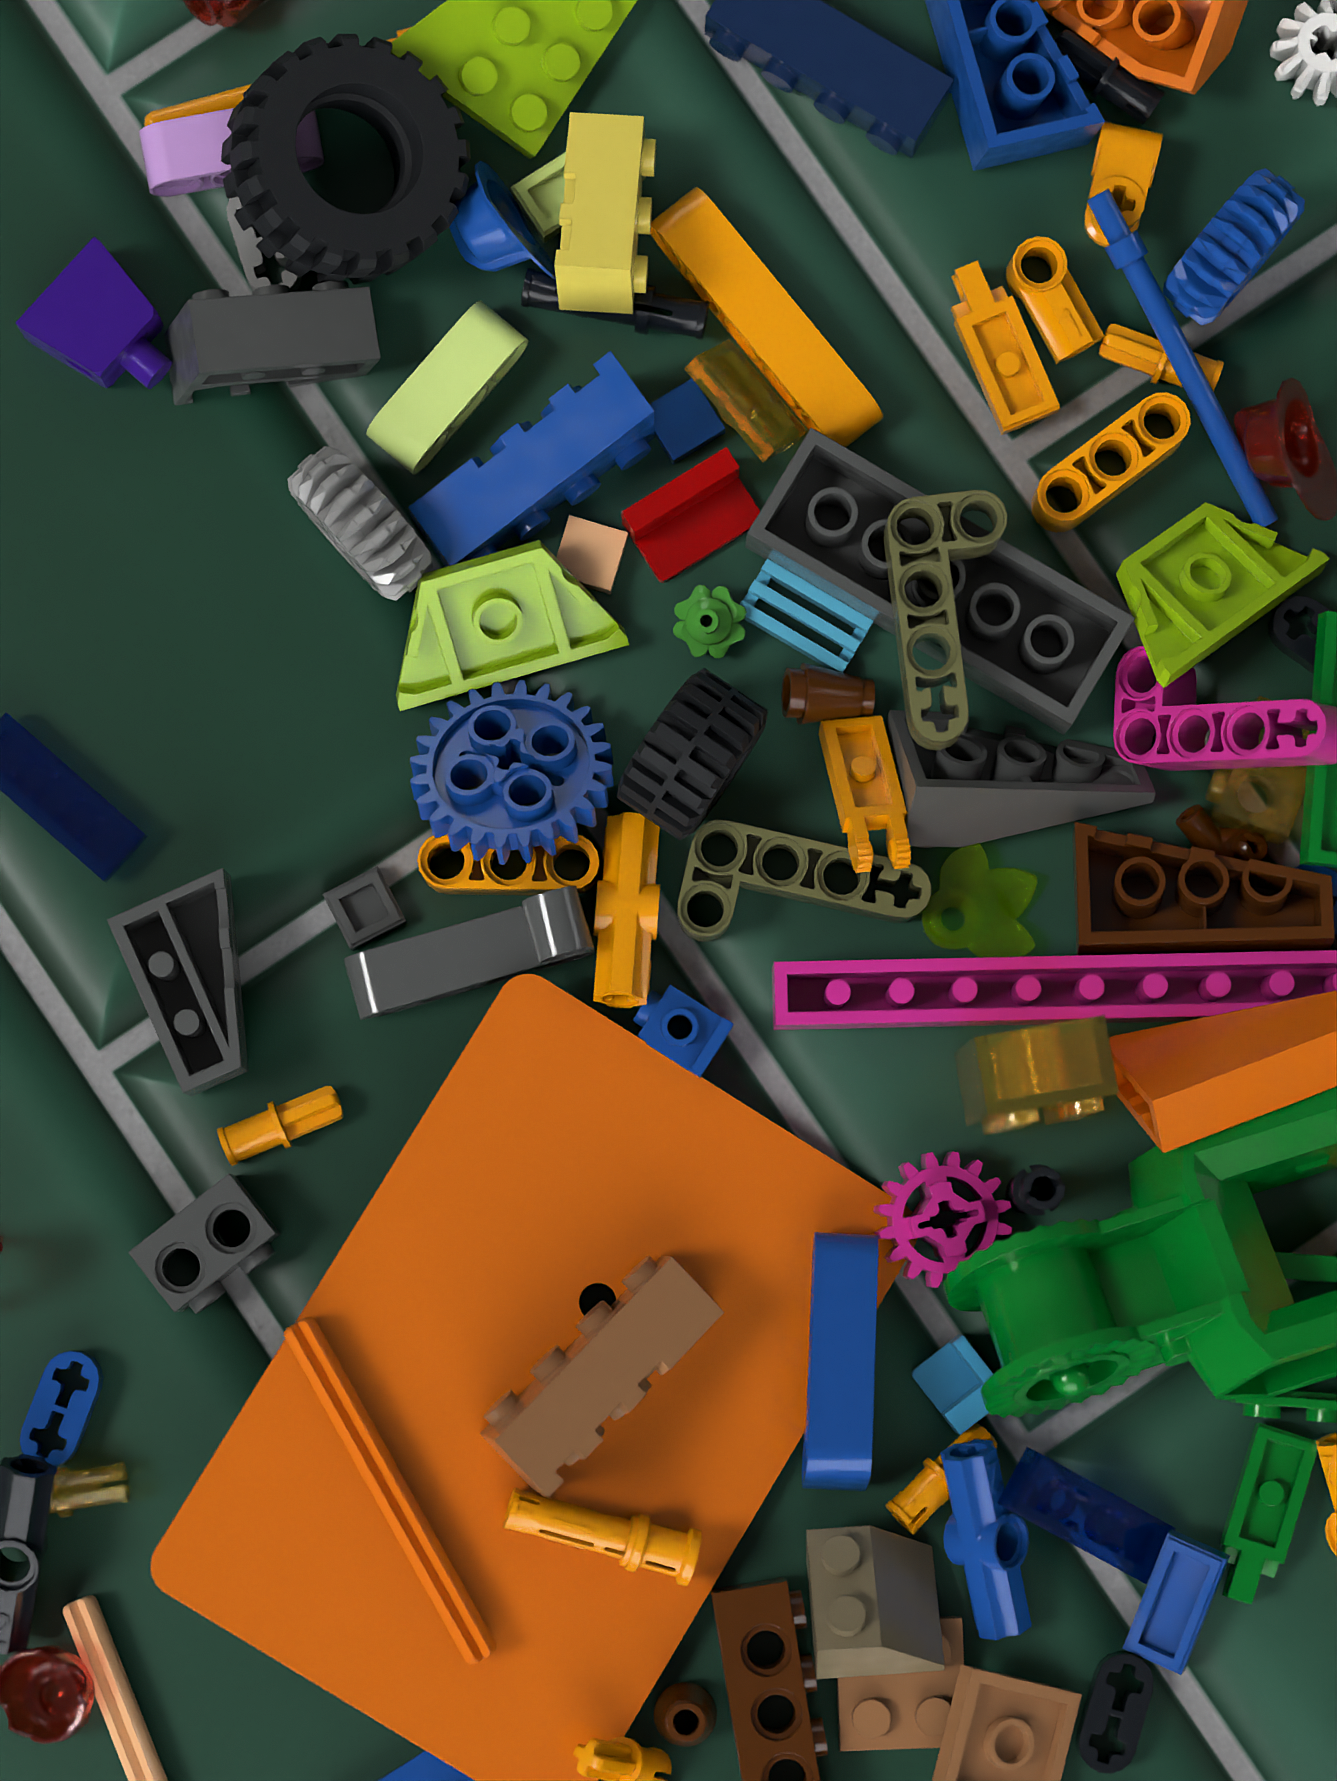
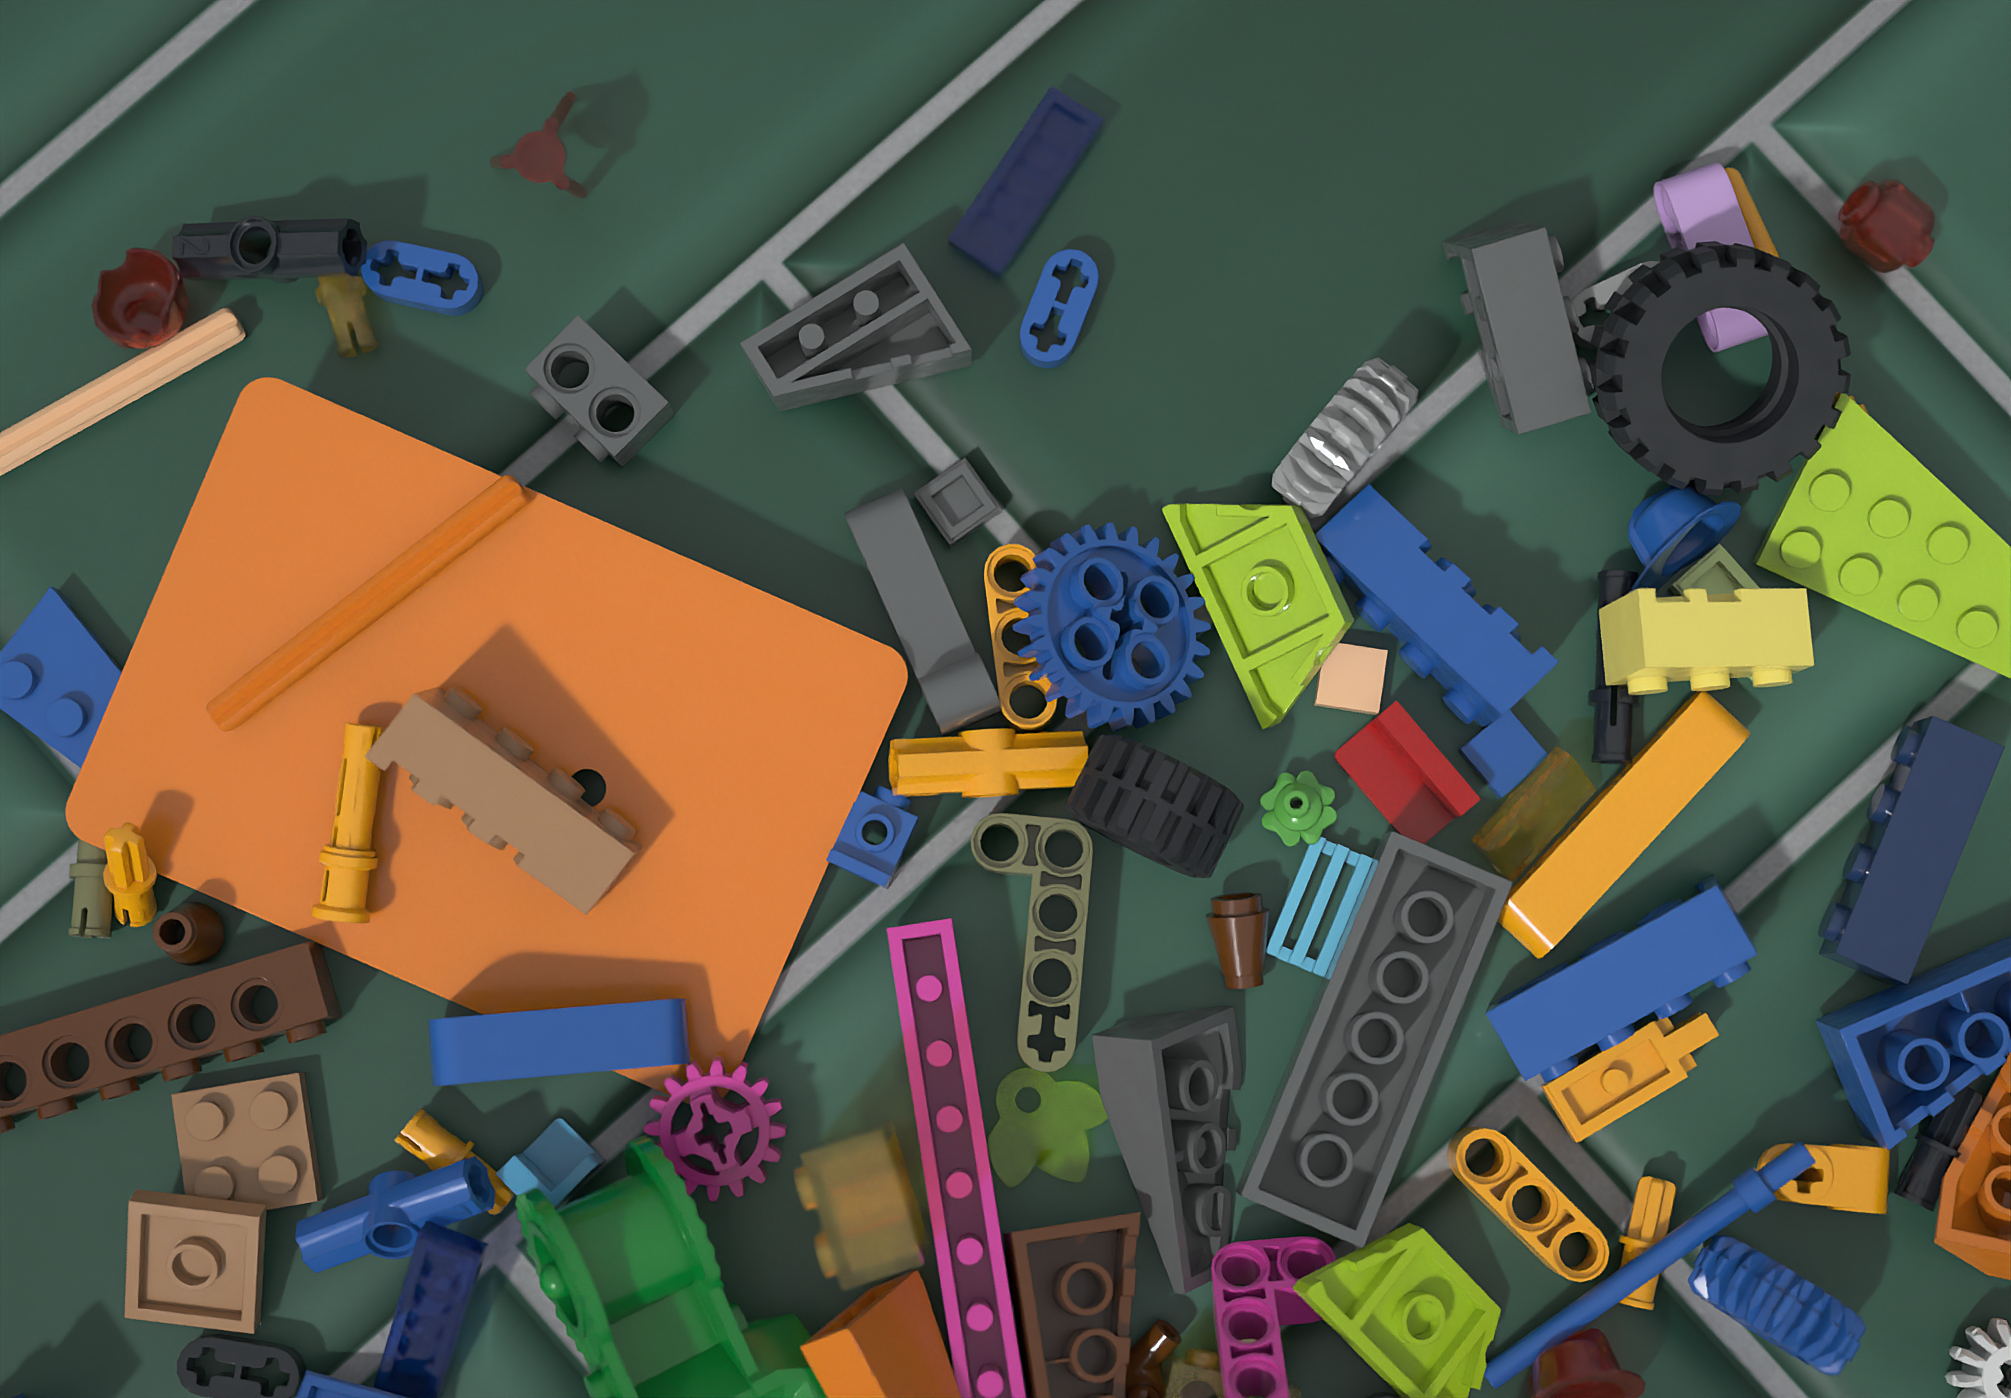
camera: 85 degrees right, 0 degrees up
dark purple torso [15,237,172,389] -> none
light orange axle [217,1086,344,1166] -> none
yellowish green beam [366,300,529,475] -> none
dark tan slope [806,1525,945,1679] -> none
light orange hinge [818,715,911,873] -> none
olive beam [884,490,1007,750] -> none
black pin [1005,1164,1065,1216] -> none
light orange piece [1006,236,1105,364] -> none
none -> blue beam [1019,249,1099,369]
none -> blue wedge [1486,874,1758,1082]

